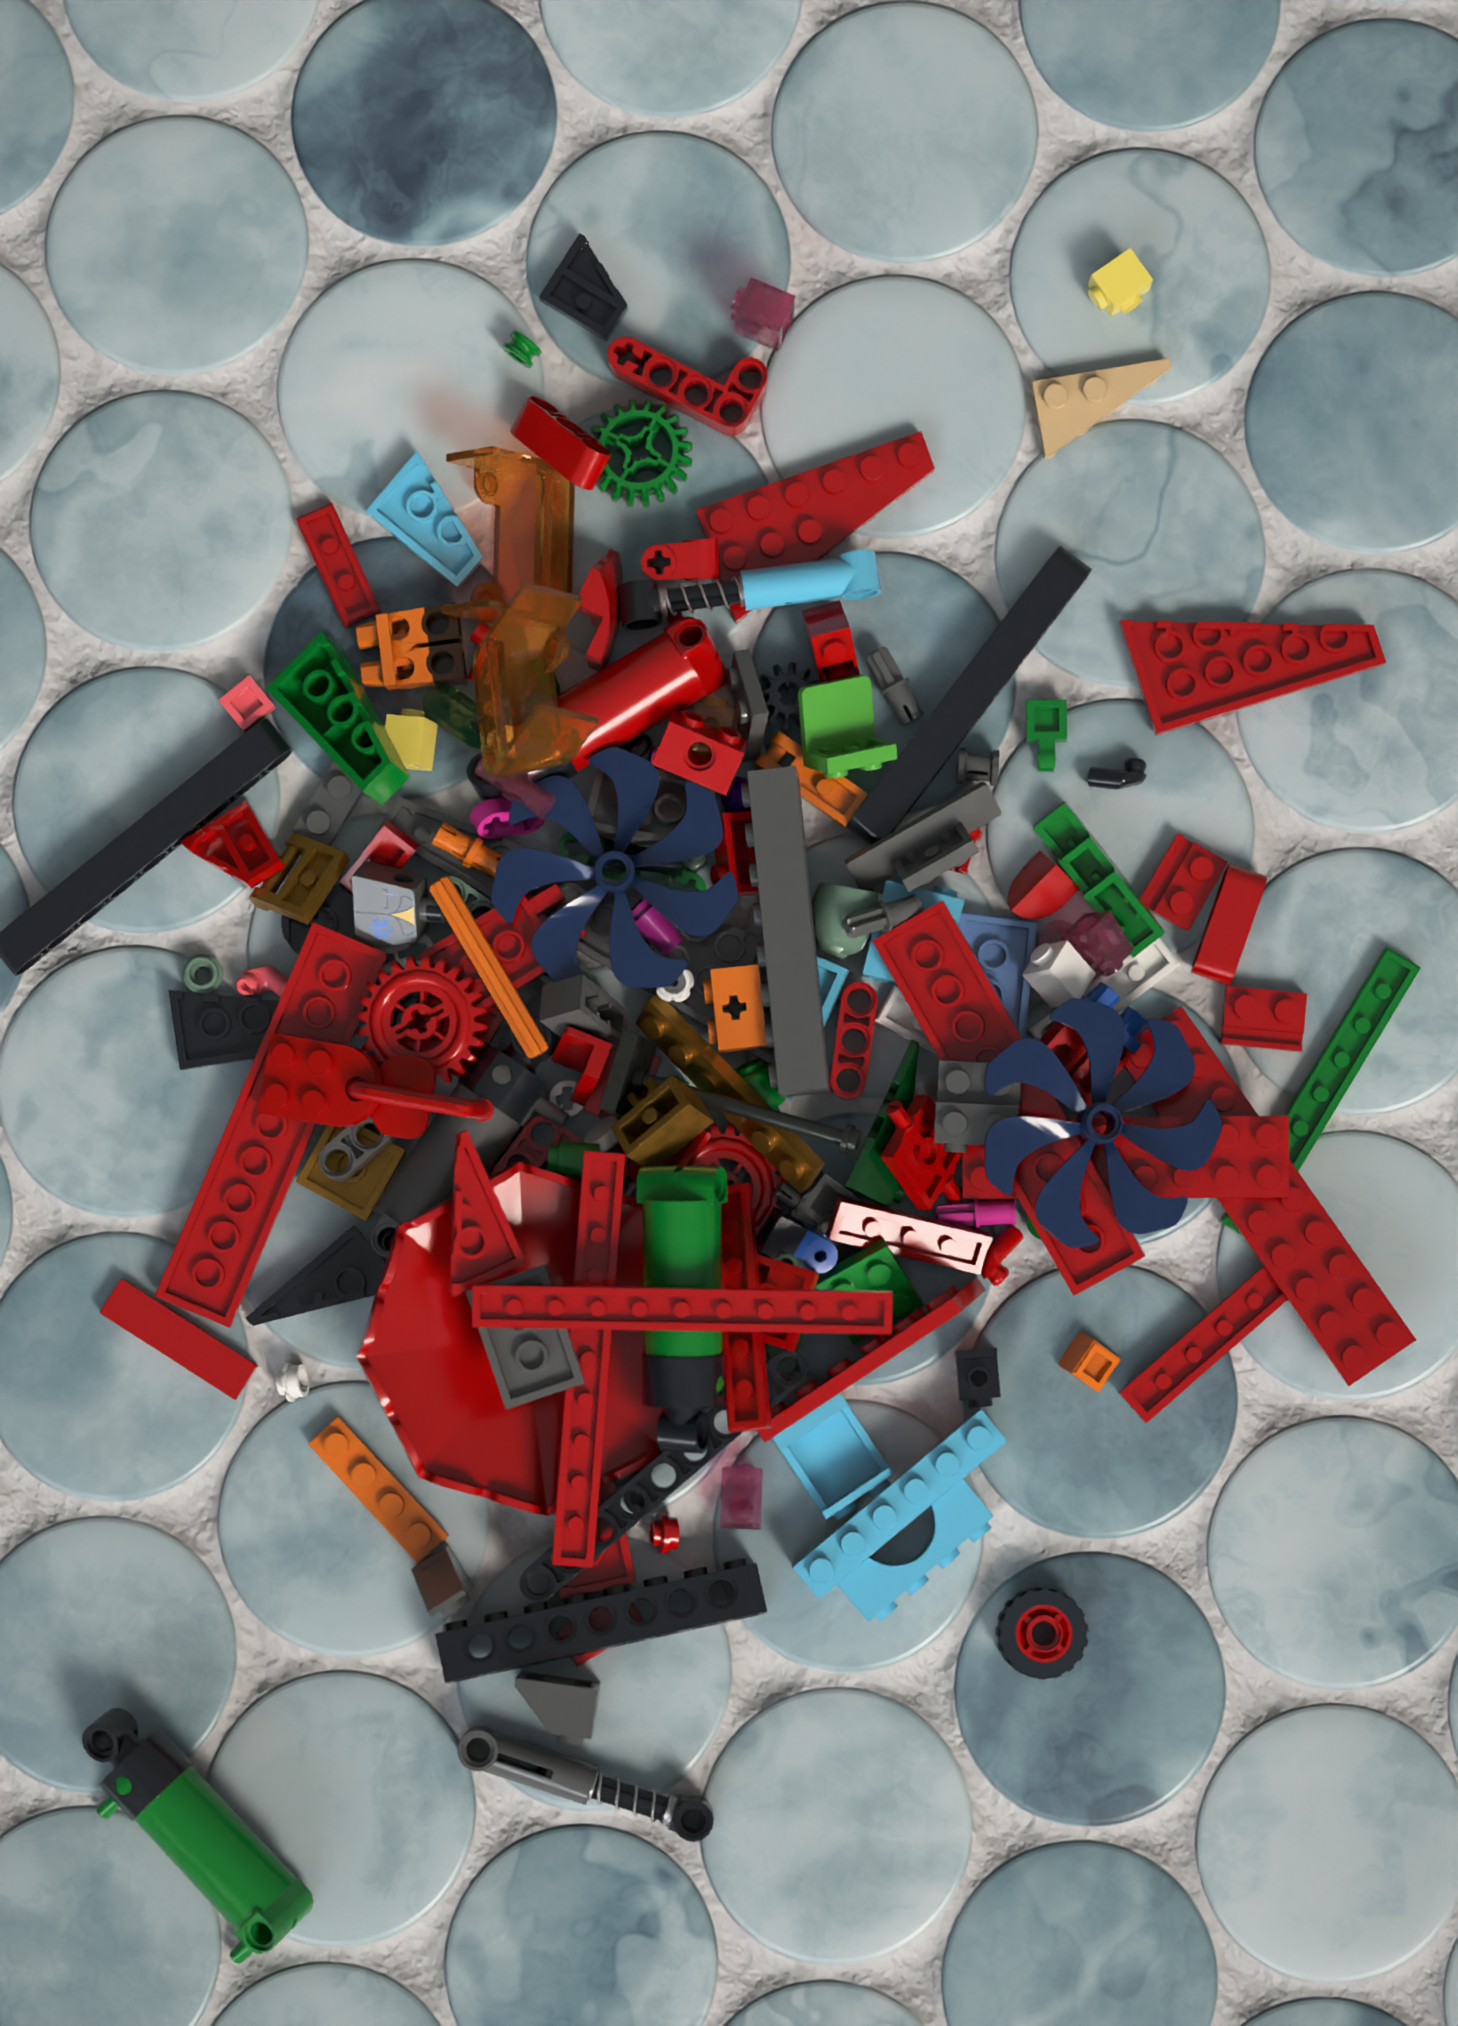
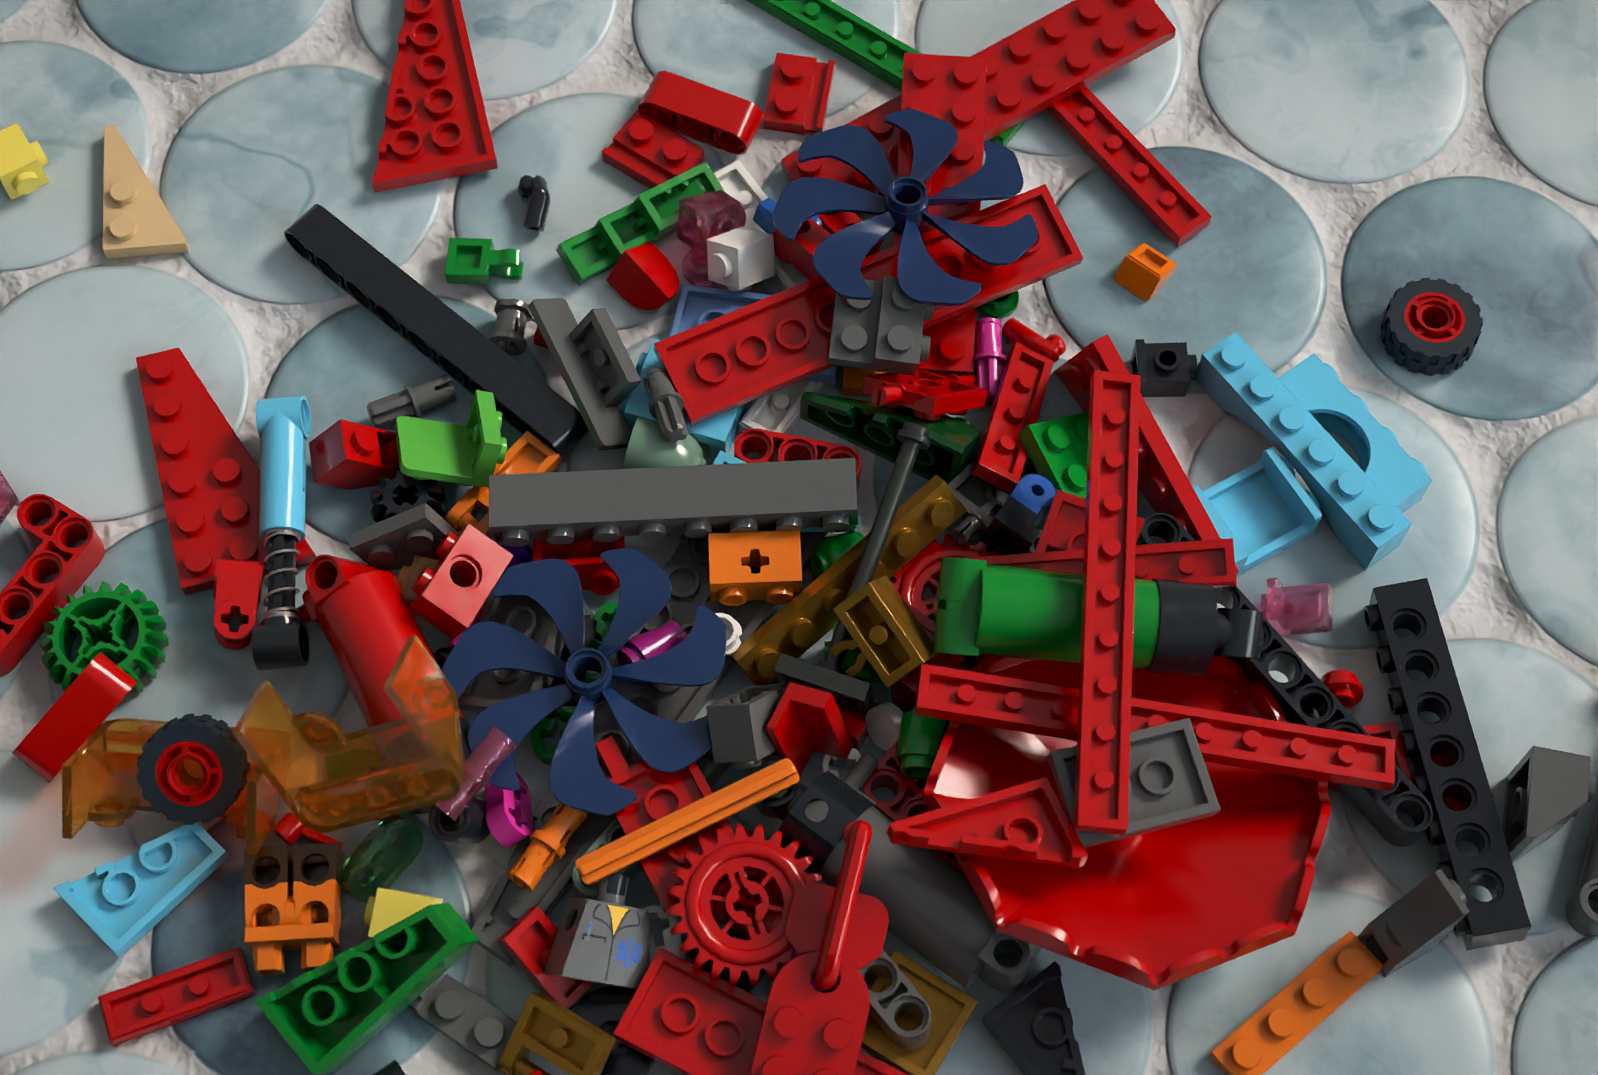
camera: 90 degrees left, 20 degrees down
red slope [574,549,623,671] -> none
none -> black wheel [136,713,250,825]

